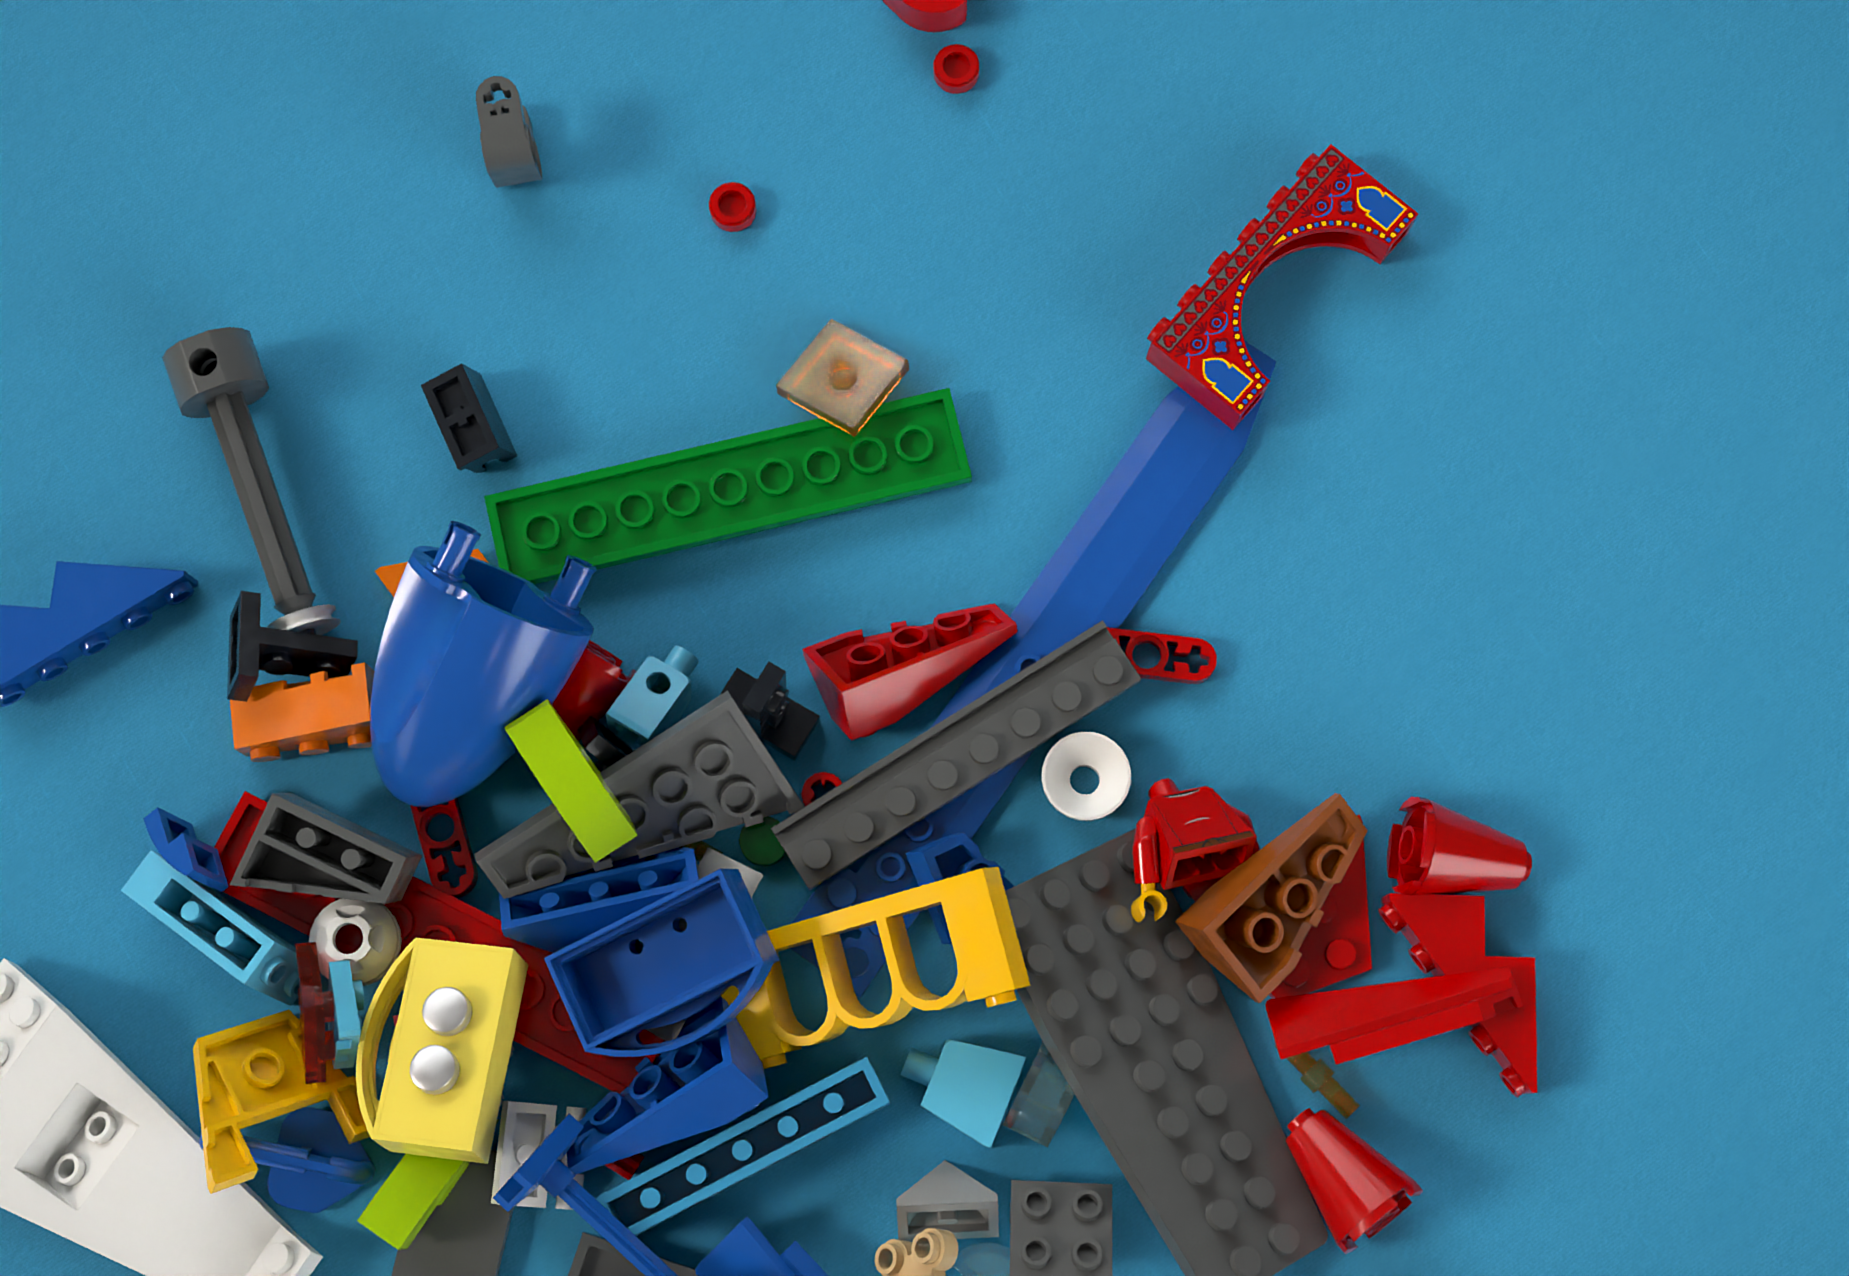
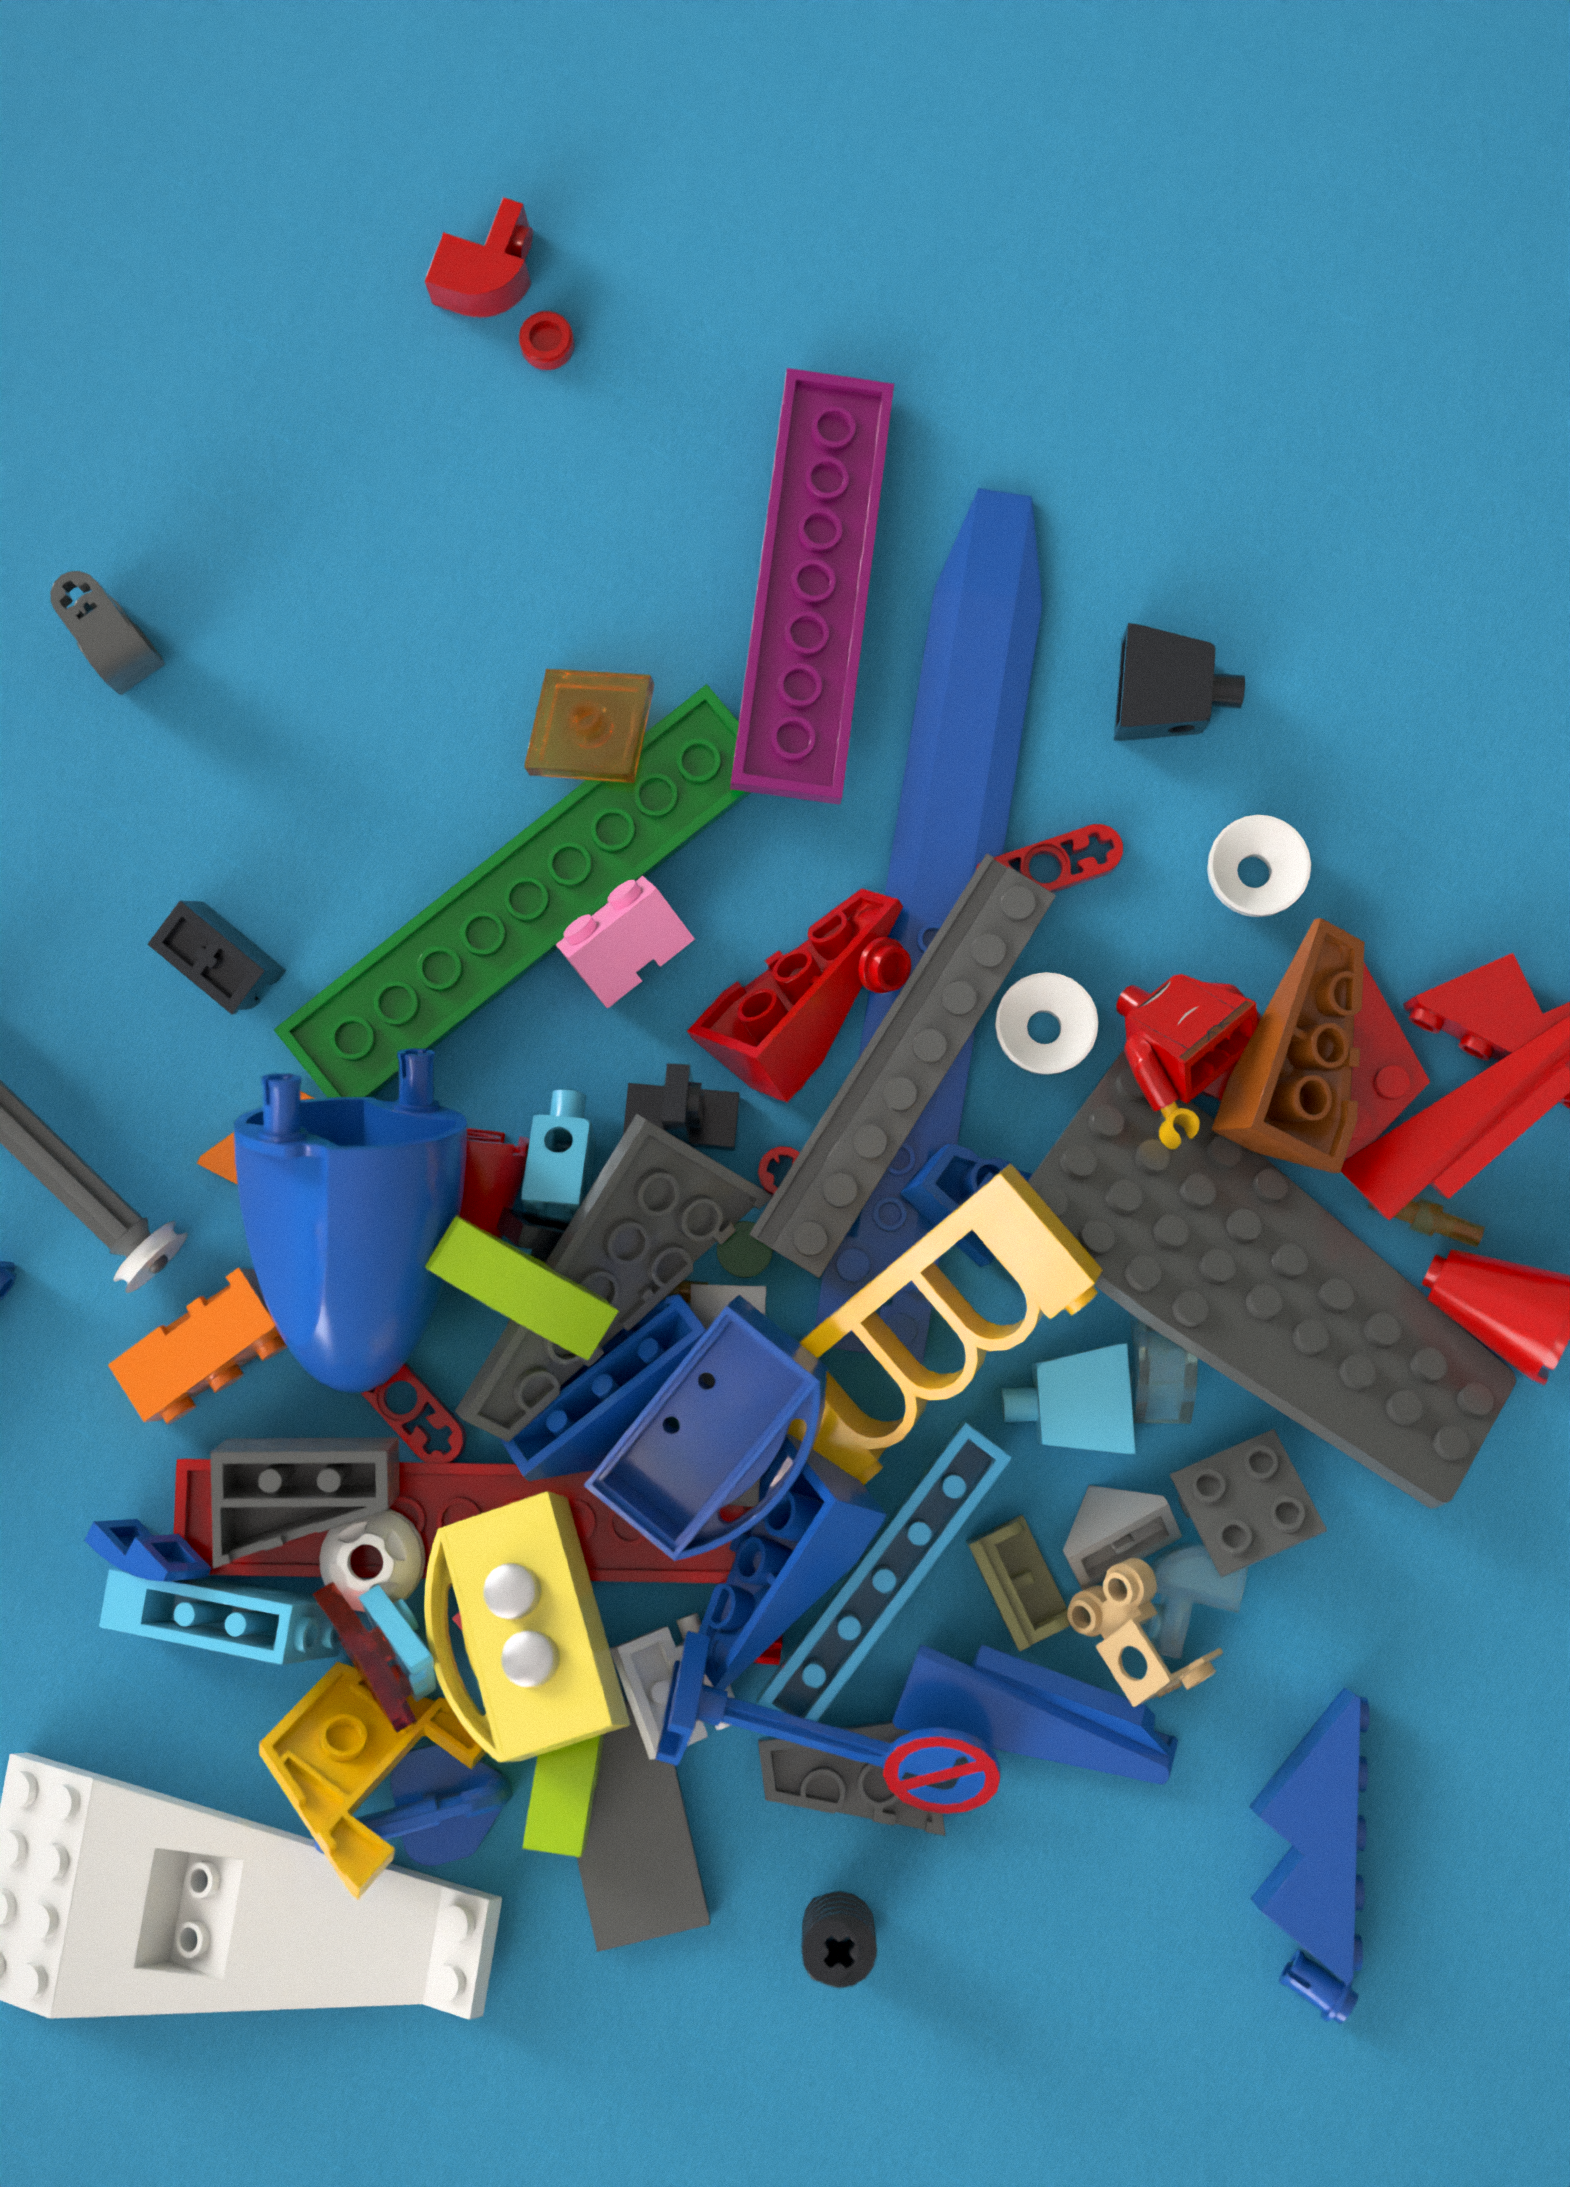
camera: 20 degrees left, 5 degrees up
black bracket [227,591,358,702] -> none
red tile [709,182,756,232] -> none
arch [1146,144,1418,430] -> none
red cone [1387,796,1532,895] -> none
none -> bright pink brick [555,876,695,1009]
none -> magenta plate [730,368,894,805]
none -> red plate [858,937,911,994]
none -> olive hinge [966,1514,1070,1651]
none -> black torso [1114,623,1245,741]
none -> white piece [1207,815,1311,917]

